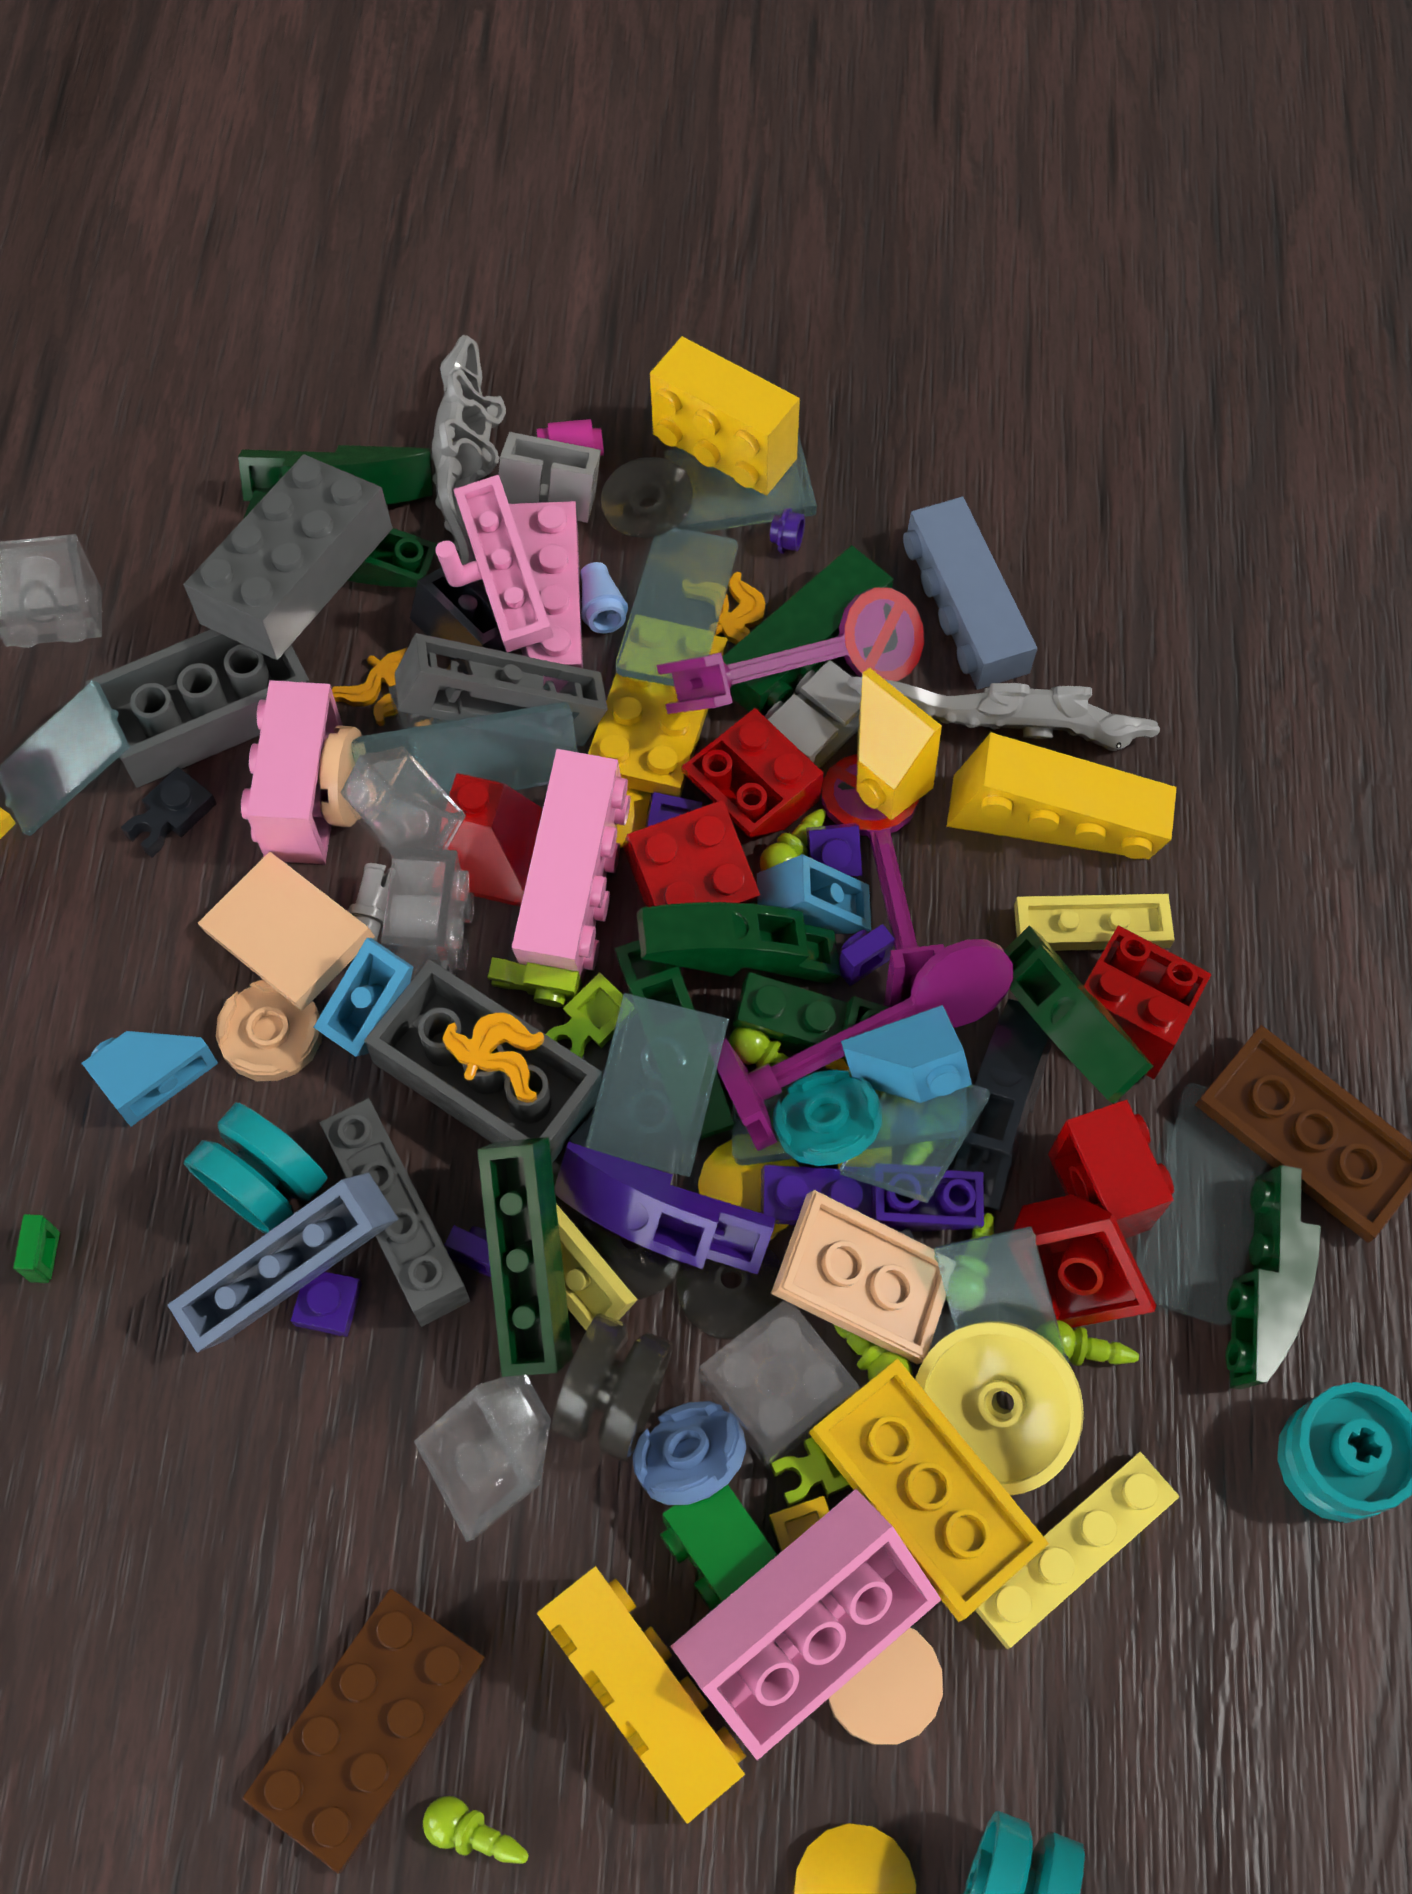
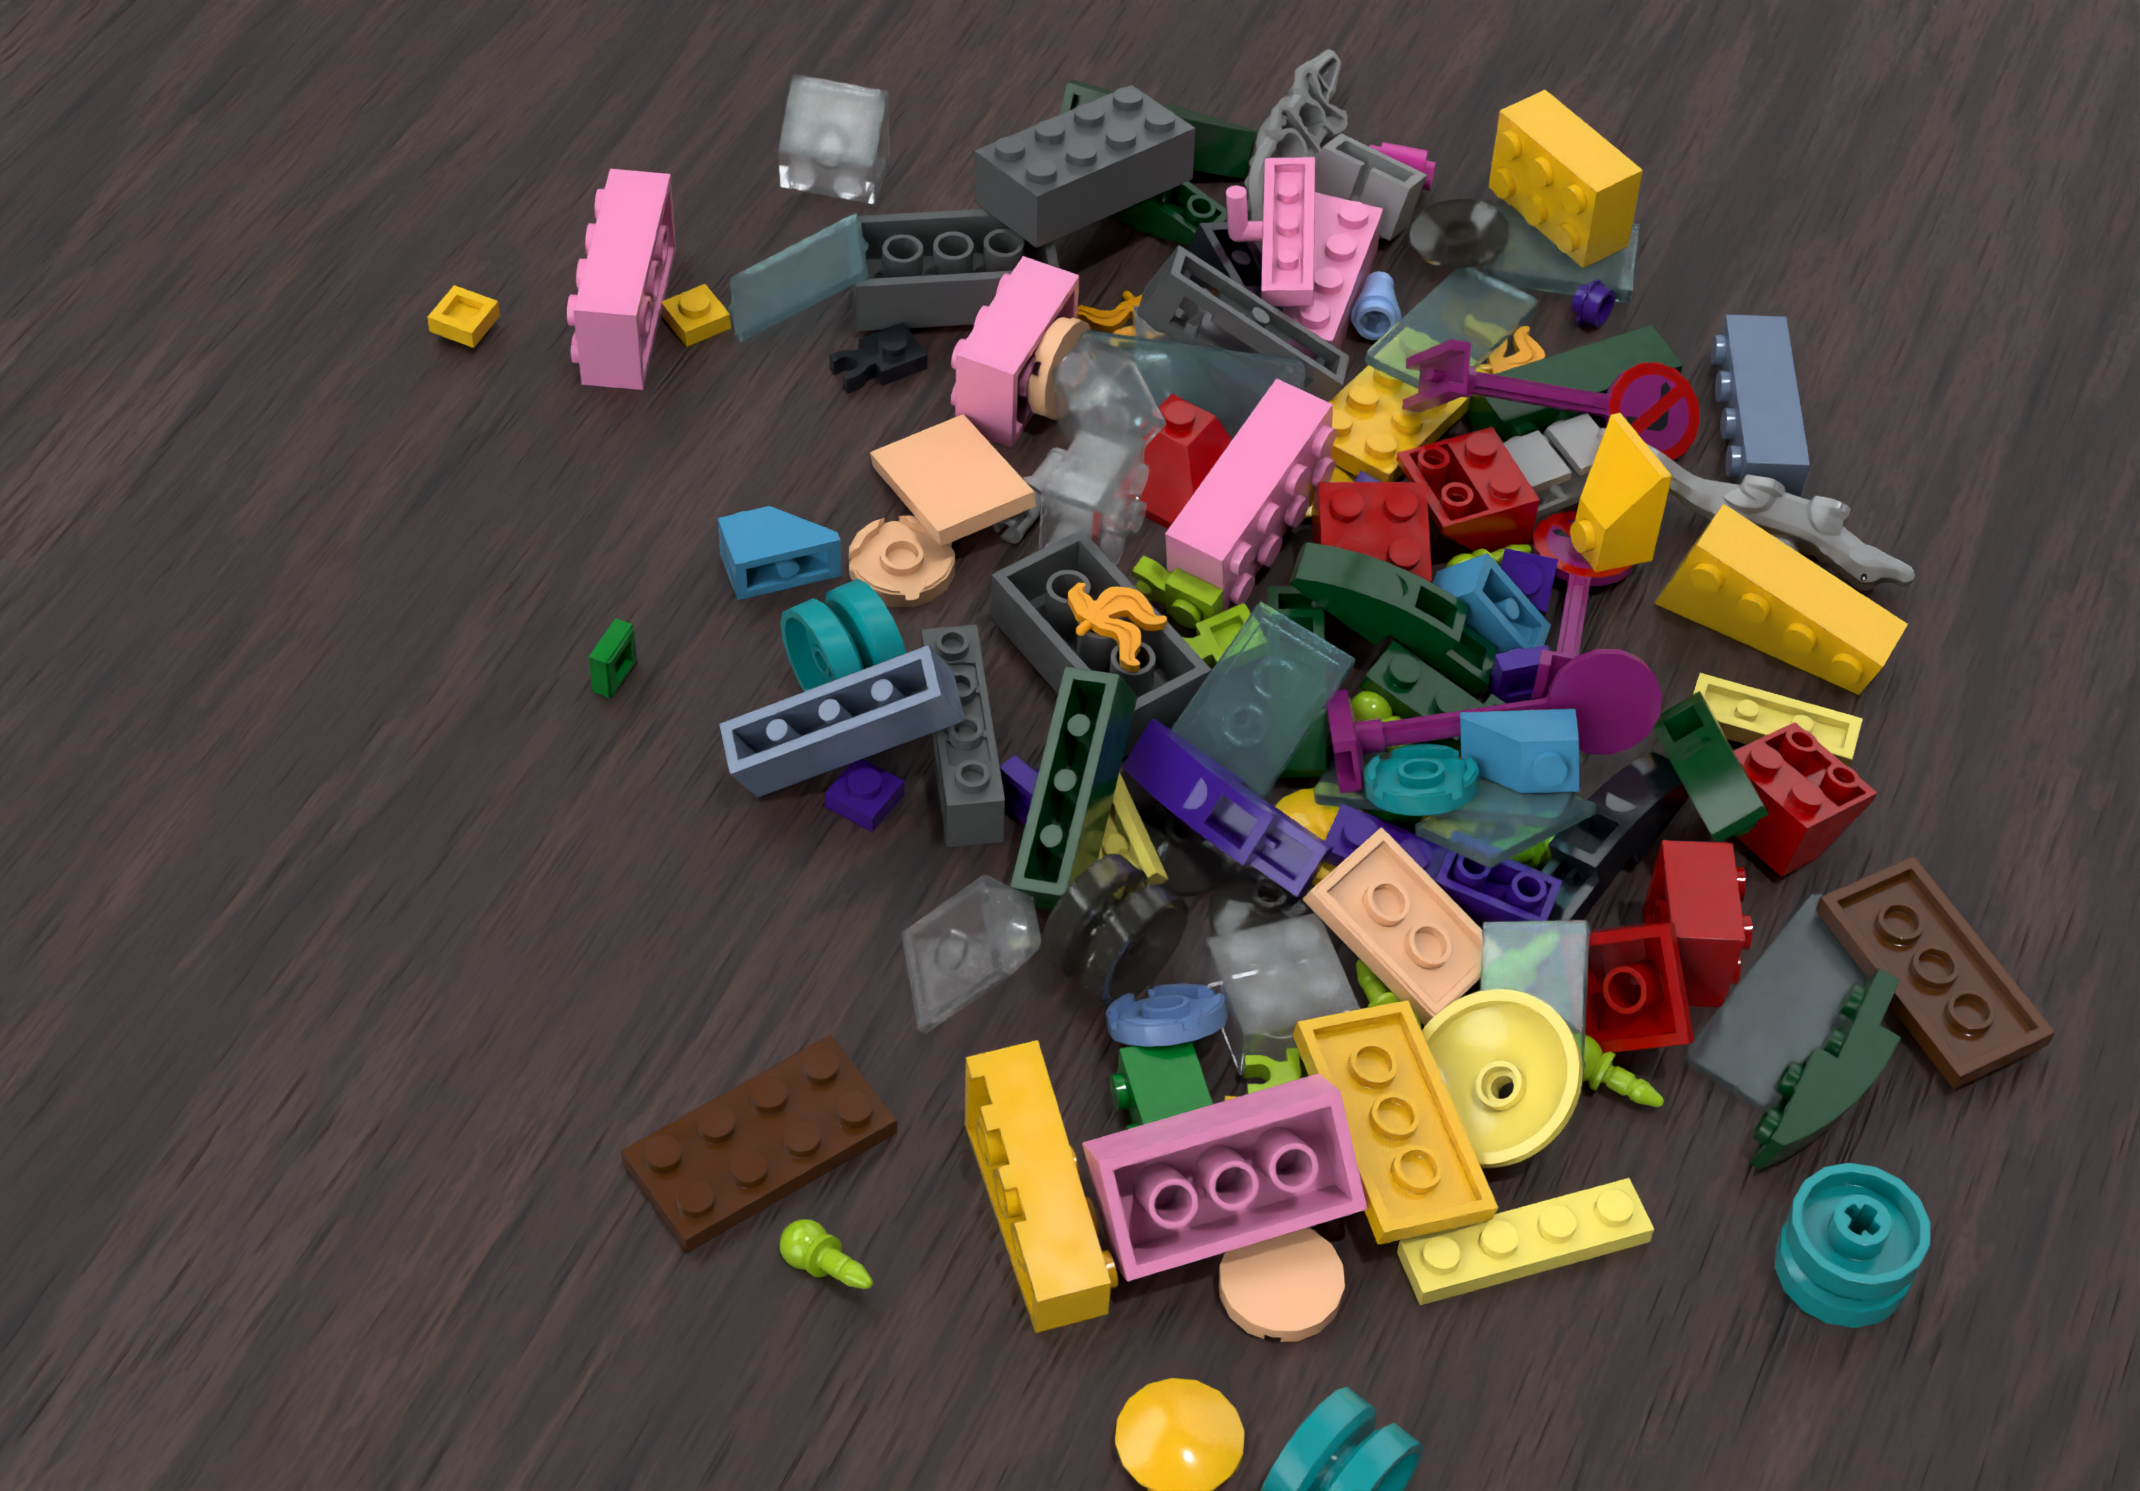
camera: 20 degrees right, 15 degrees down
dark azure slope [313,937,413,1057] -> none

